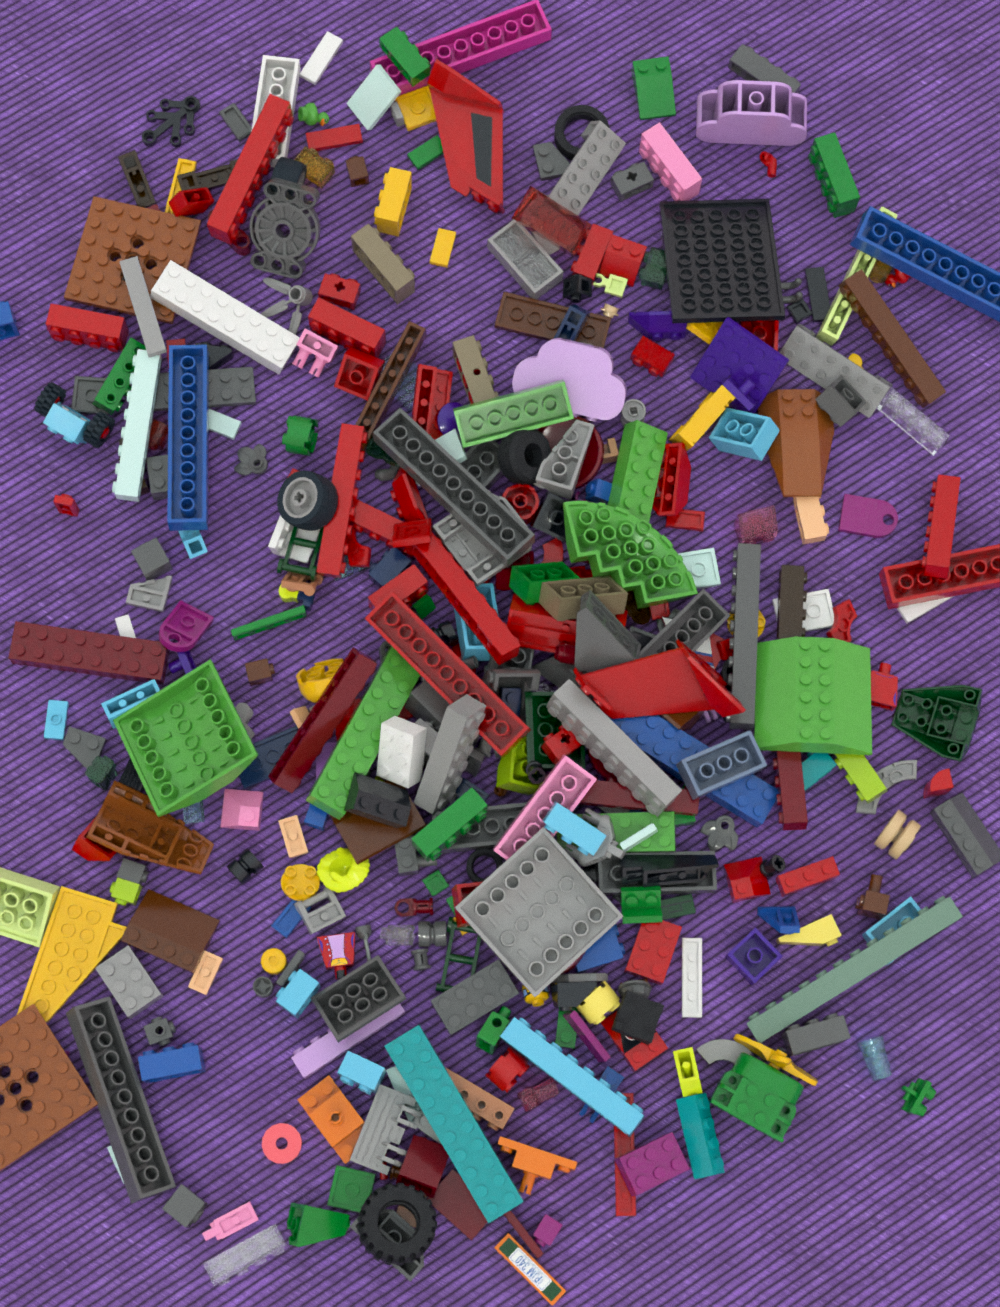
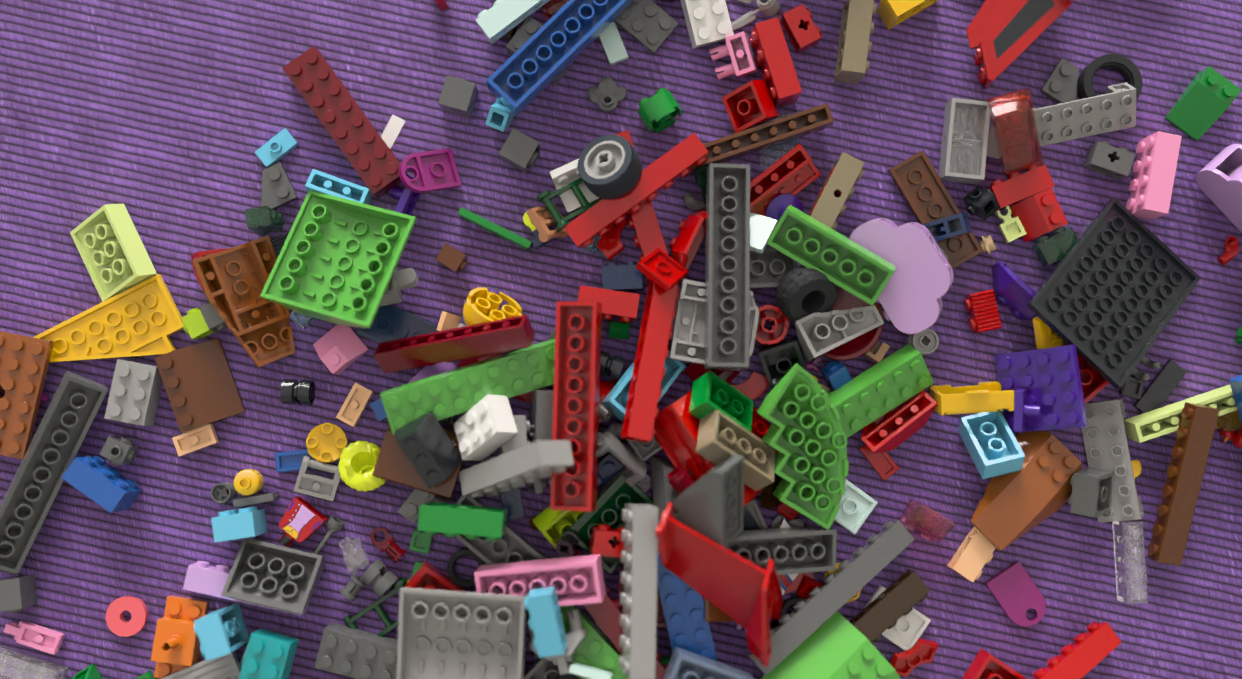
camera: 45 degrees right, 10 degrees up
light grey wing [126,575,173,613] -> none
yellow tile [430,228,456,268] -> none
none -> dark grey head [499,128,541,174]

